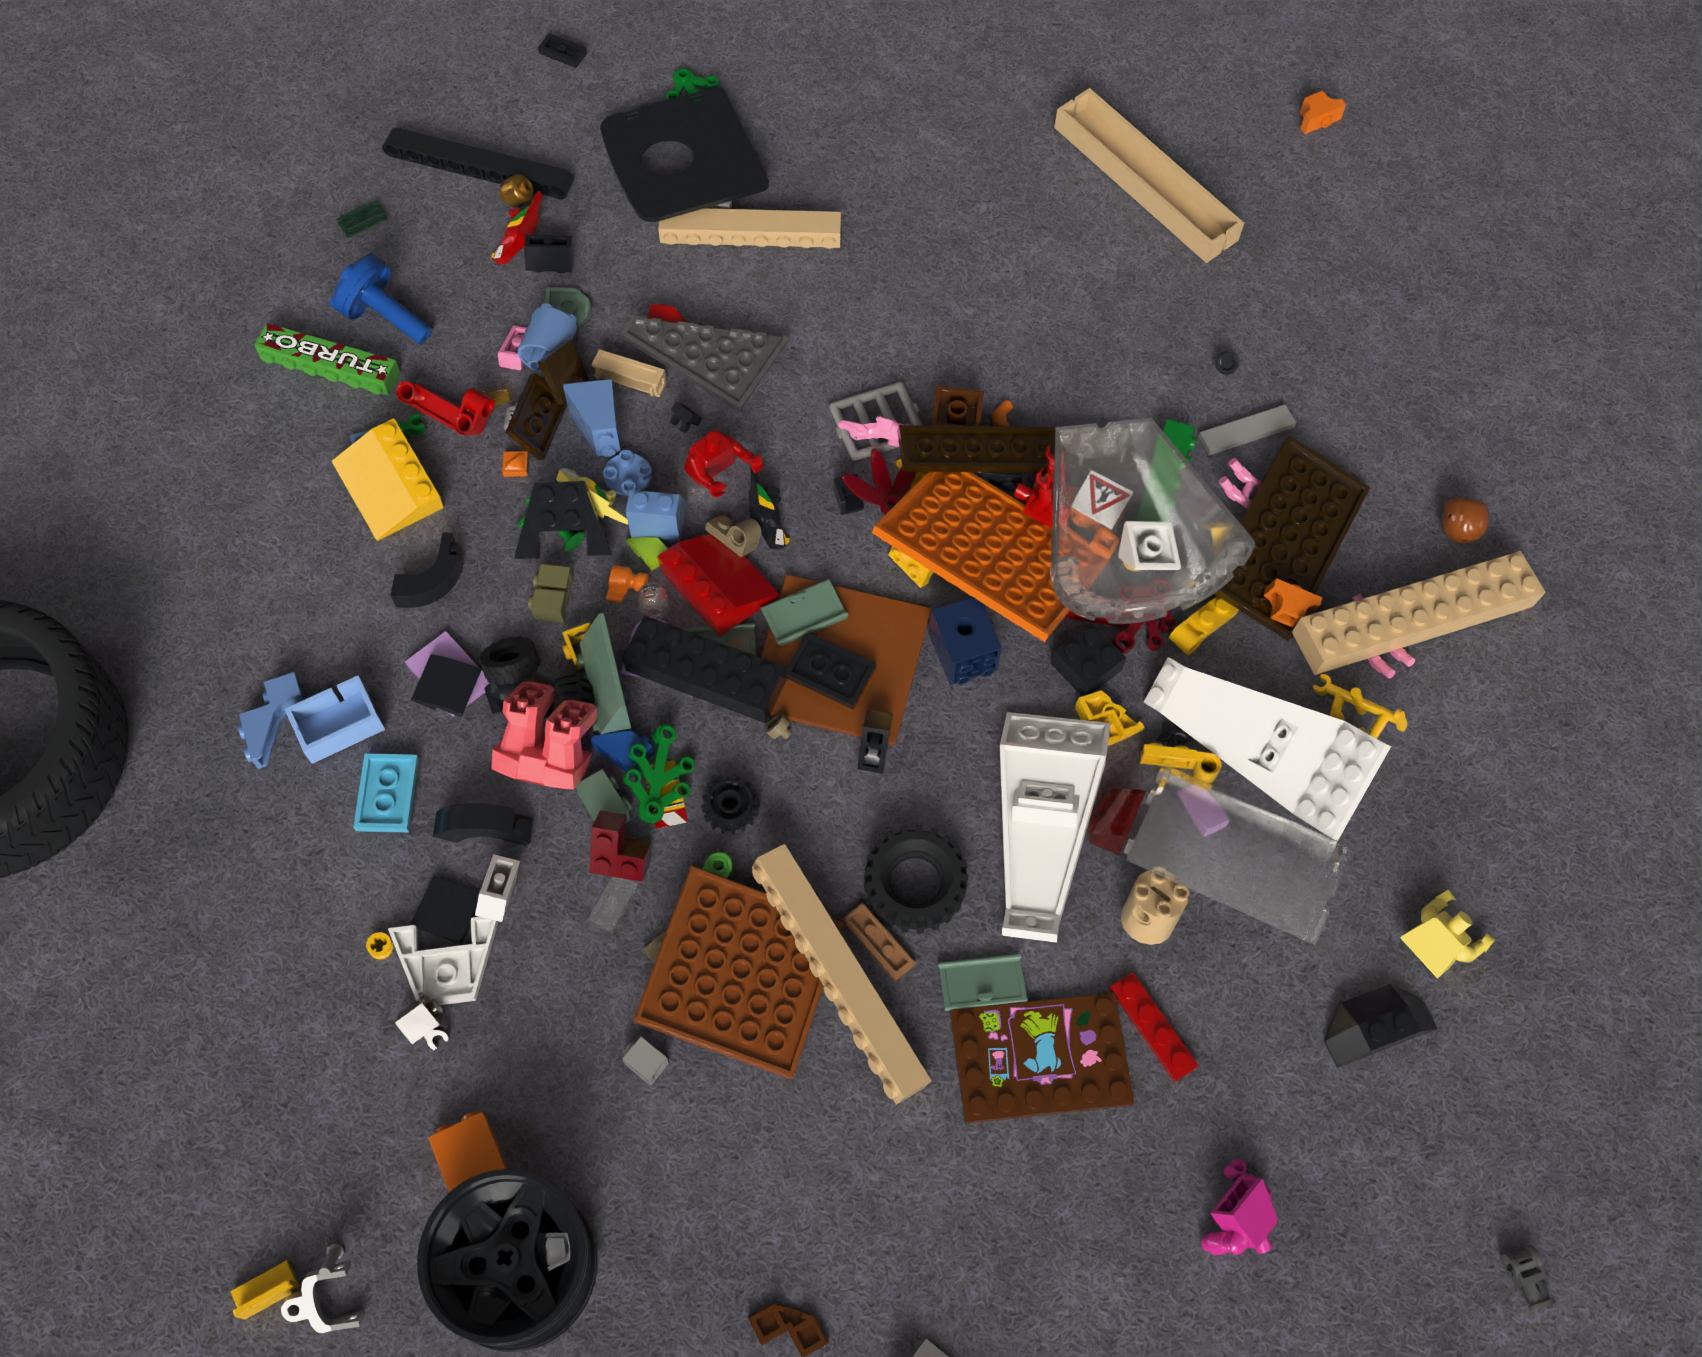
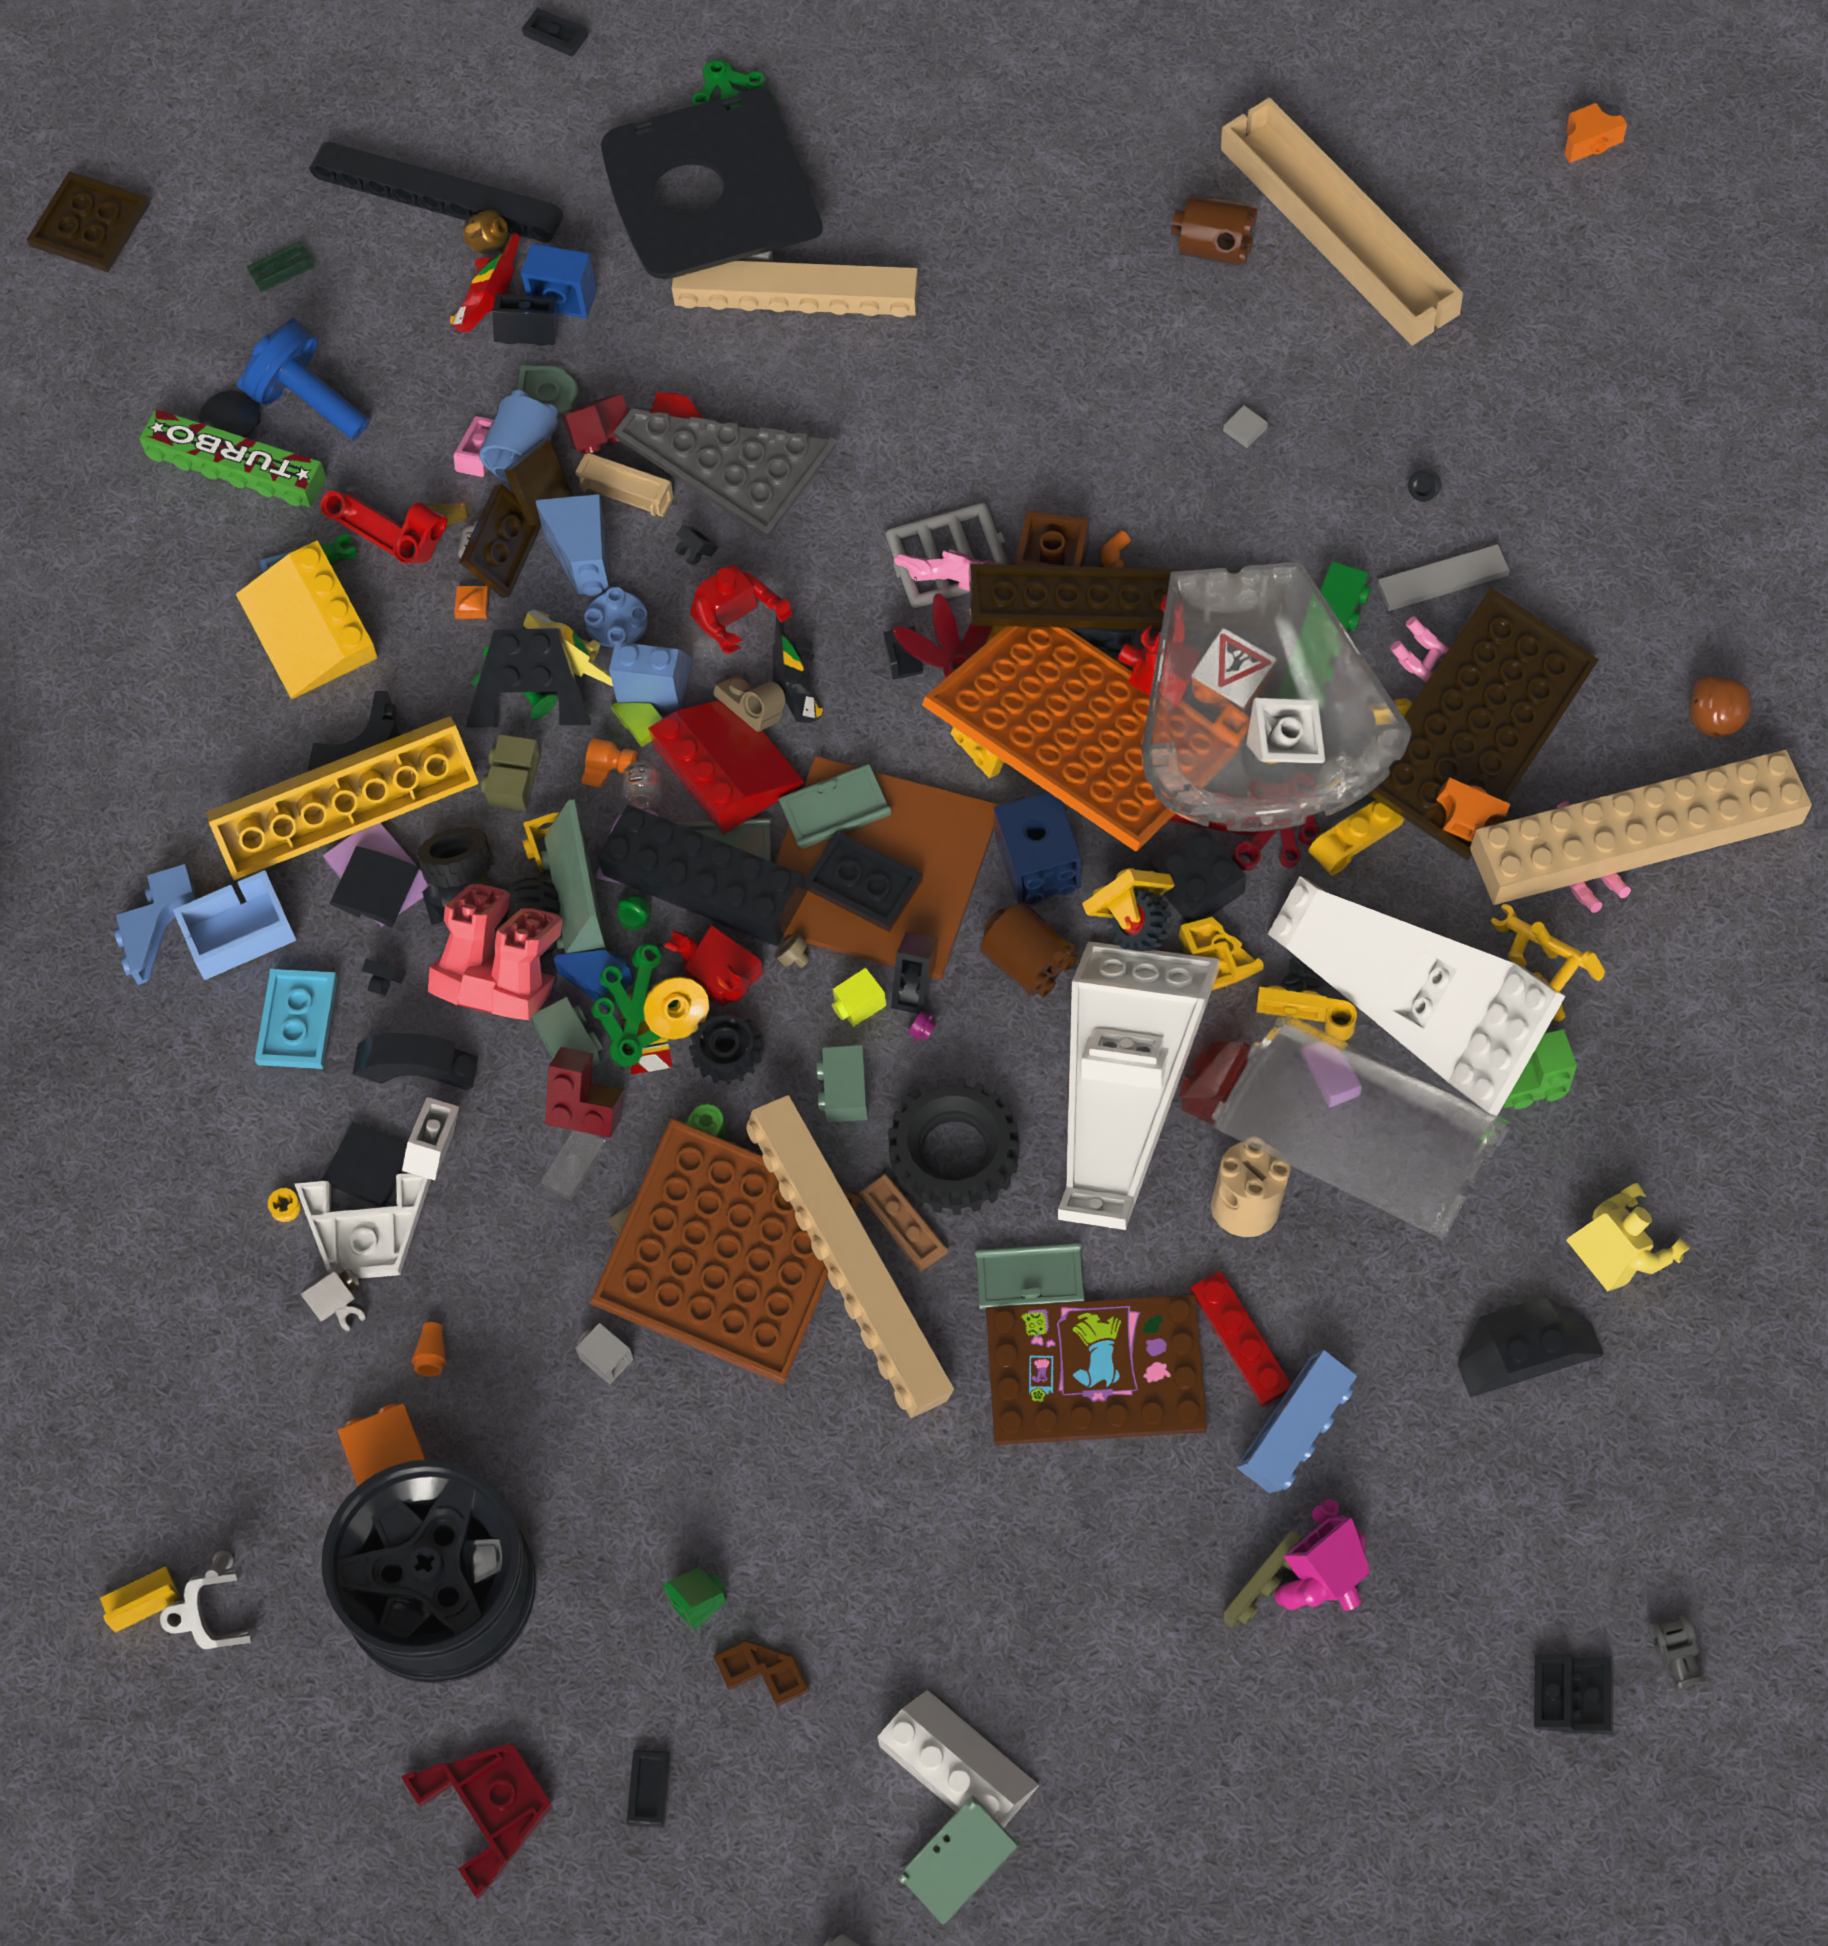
camera: 10 degrees right, 0 degrees up
none -> dark brown plate [27,171,150,272]
none -> black dish [199,390,261,437]
none -> yellow brick [206,716,479,881]
none -> black tile [362,959,406,996]
none -> orange cone [411,1322,446,1377]
none -> blue brick [521,244,597,319]
none -> dark red brick [561,393,628,454]
none -> green tile [617,896,650,931]
none -> yellow dish [643,976,709,1040]
none -> green slope [663,1567,726,1630]
none -> red torso [664,926,763,1007]
none -> sand green piece [816,1045,868,1123]
none -> neon yellow brick [832,968,886,1027]
none -> magenta plate [907,1010,937,1042]
none -> reddish brown cylinder [980,902,1078,997]
none -> plate [1082,868,1175,951]
none -> reddish brown cylinder [1171,194,1258,266]
none -> light grey tile [1223,405,1268,448]
none -> olive tile [1223,1530,1302,1629]
none -> medium blue brick [1236,1350,1357,1493]
none -> bright green brick [1503,1029,1577,1109]
none -> black slope [1534,1654,1614,1735]

